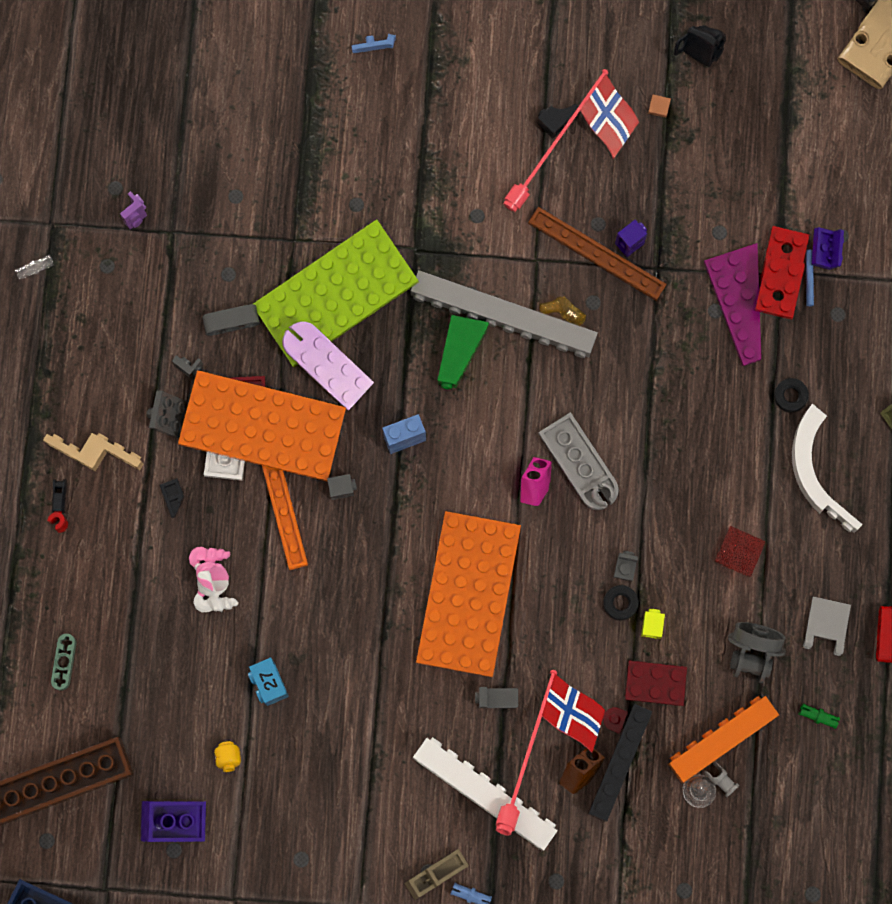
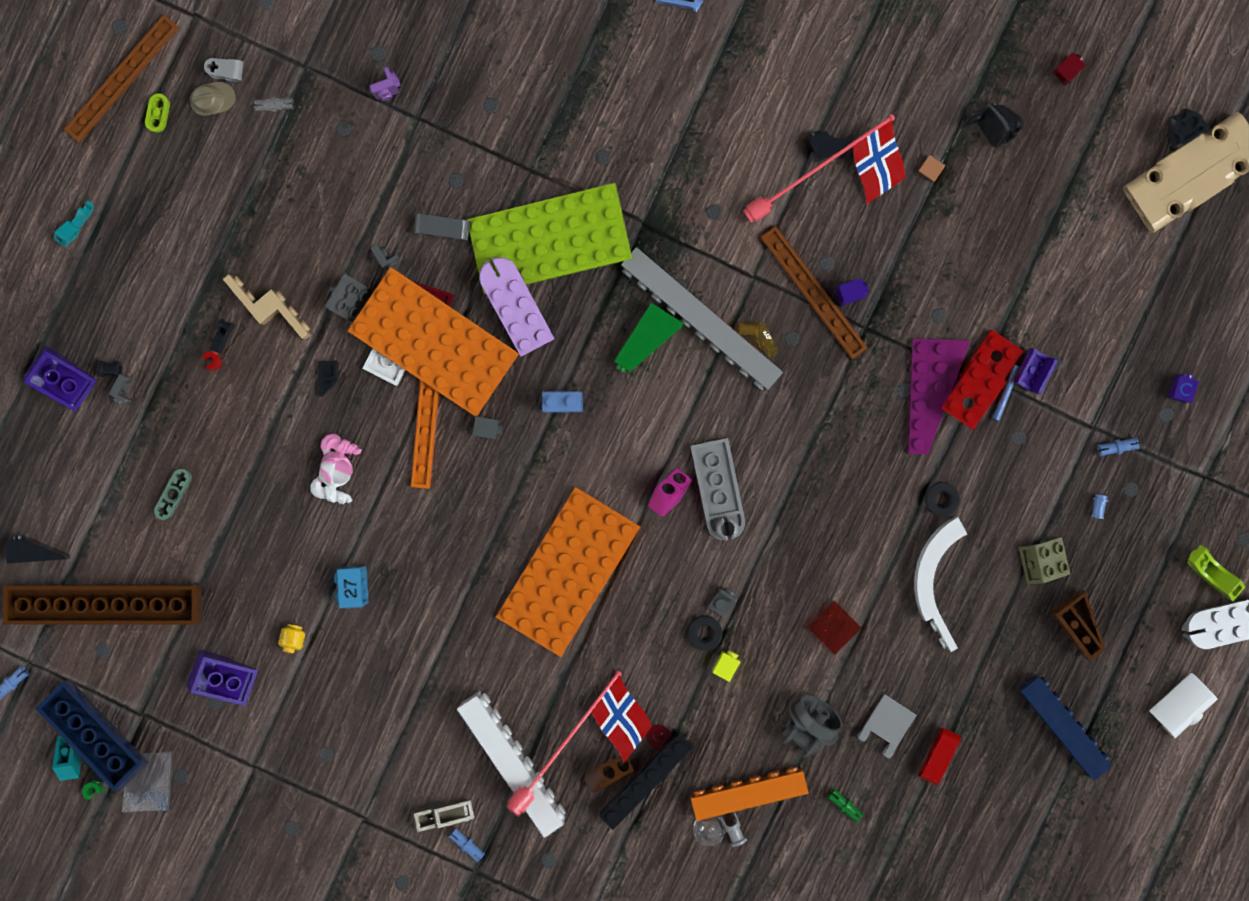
camera: 15 degrees right, 10 degrees up
dark grey bracket [475,687,518,708] -> none
dark red plate [625,661,687,706] -> none

